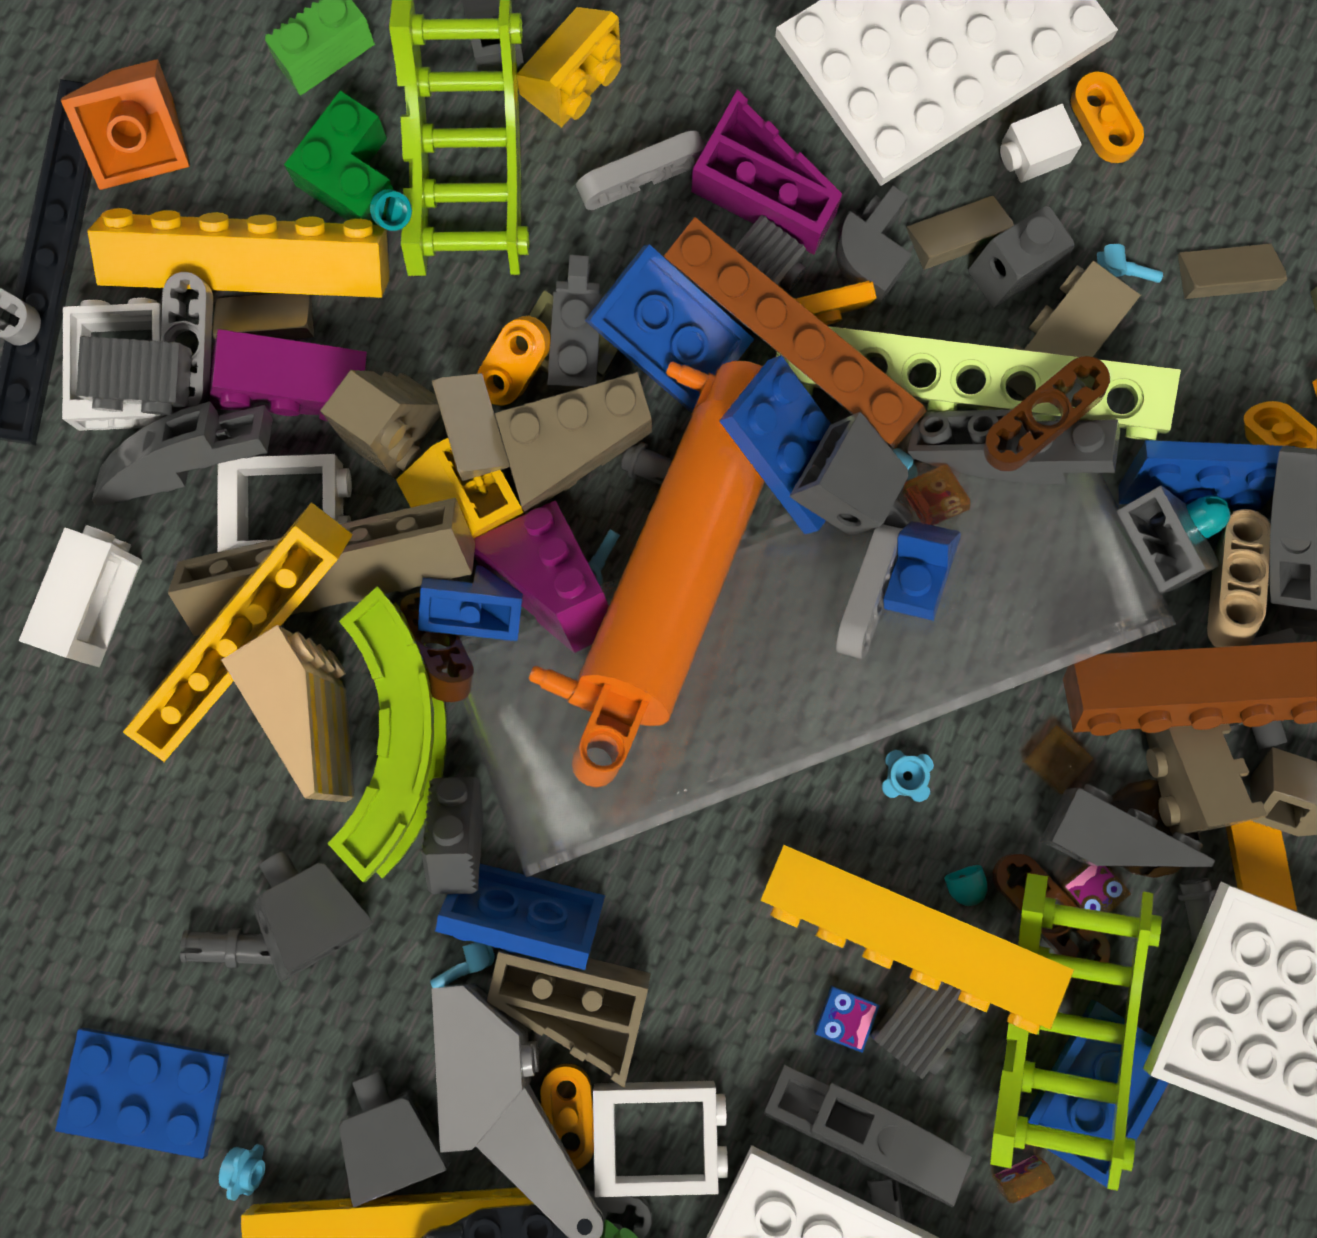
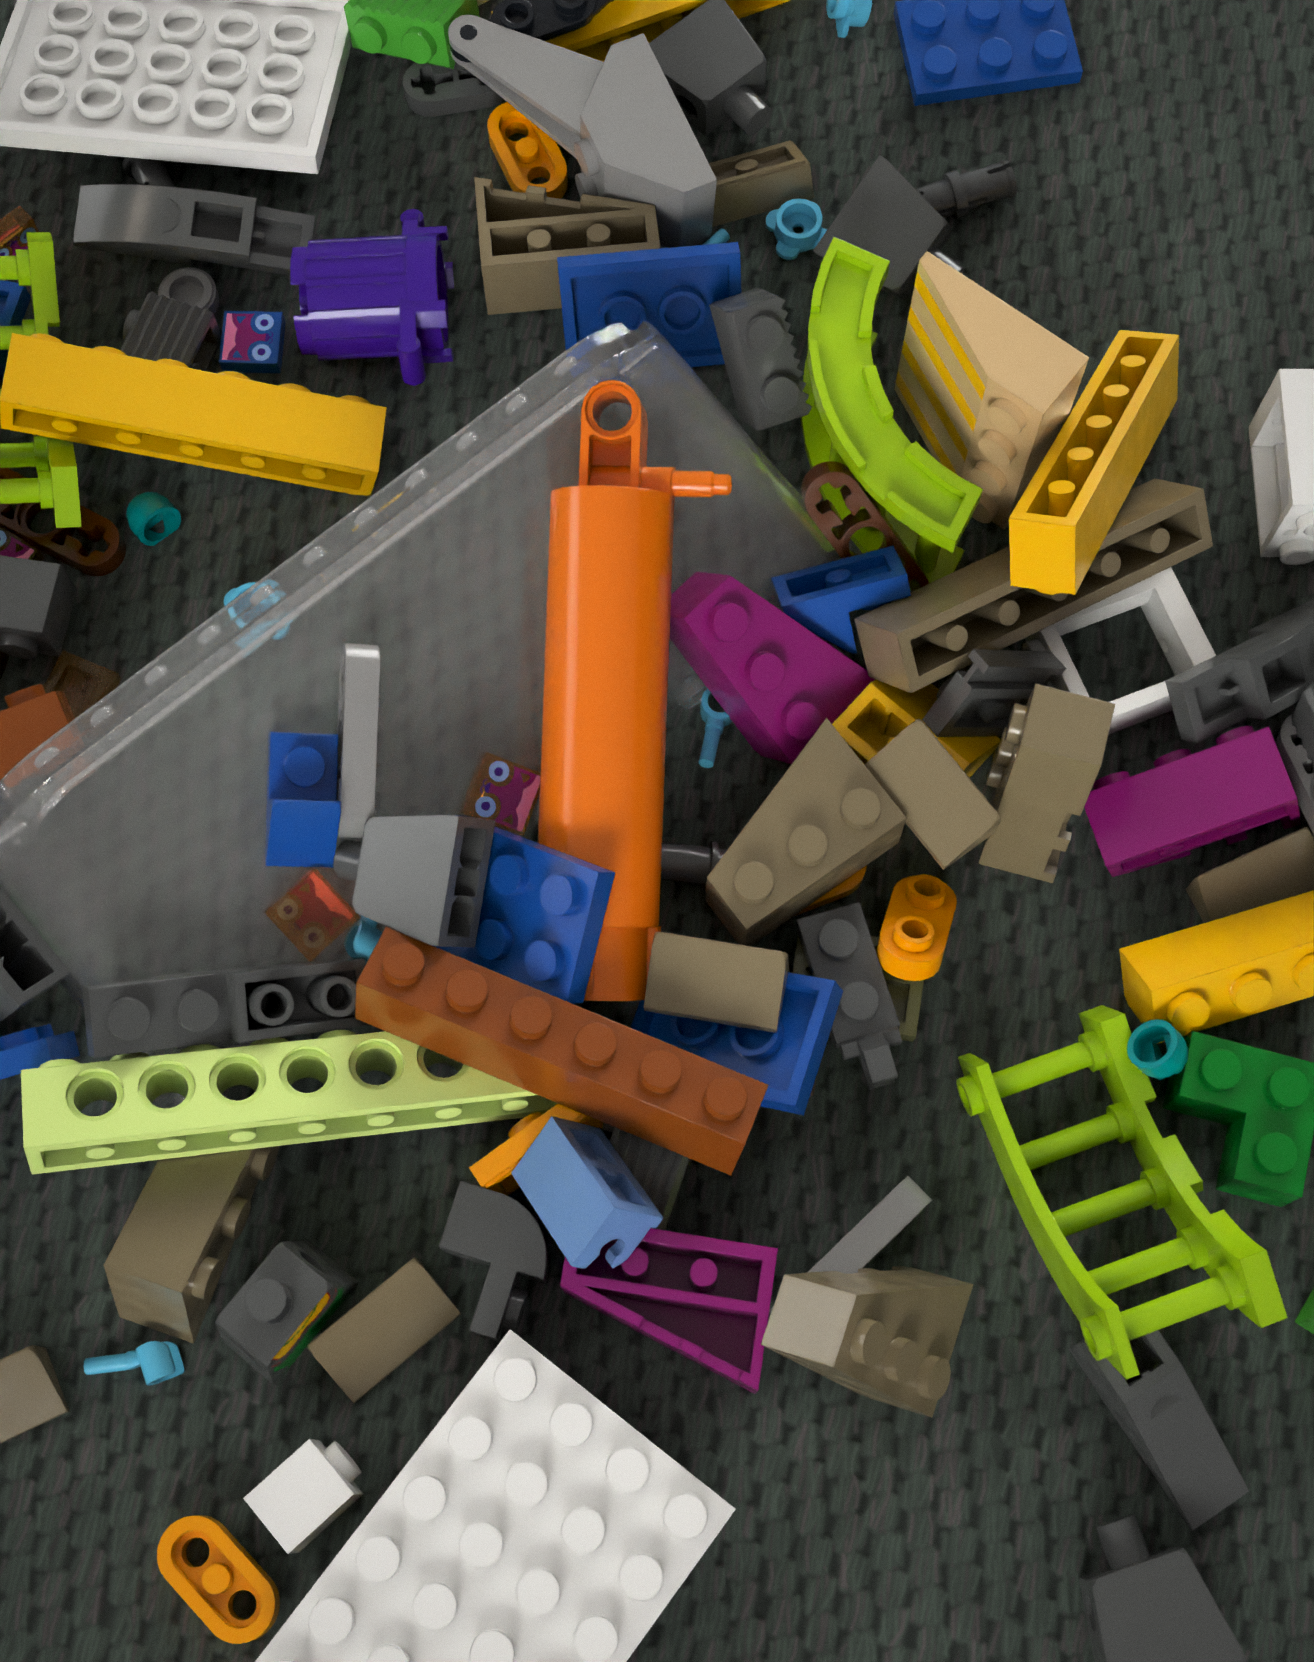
camera: 165 degrees right, 10 degrees down
yellow slope [517,7,621,128] -> none
white window [593,1081,728,1197] -> none
reddish brown beam [984,356,1110,471] -> none
none -> light grey tile [158,267,219,313]
none -> dark purple container [290,209,454,386]
none -> tile [459,752,540,836]
none -> medium blue hinge [511,1116,663,1269]
none -> dark tan slope [644,932,789,1033]
none -> dark tan slope [709,141,814,227]
none -> dark tan wedge [761,1266,973,1418]
none -> medium azure plate [765,198,827,260]
none -> dark grey plate [922,649,1066,737]

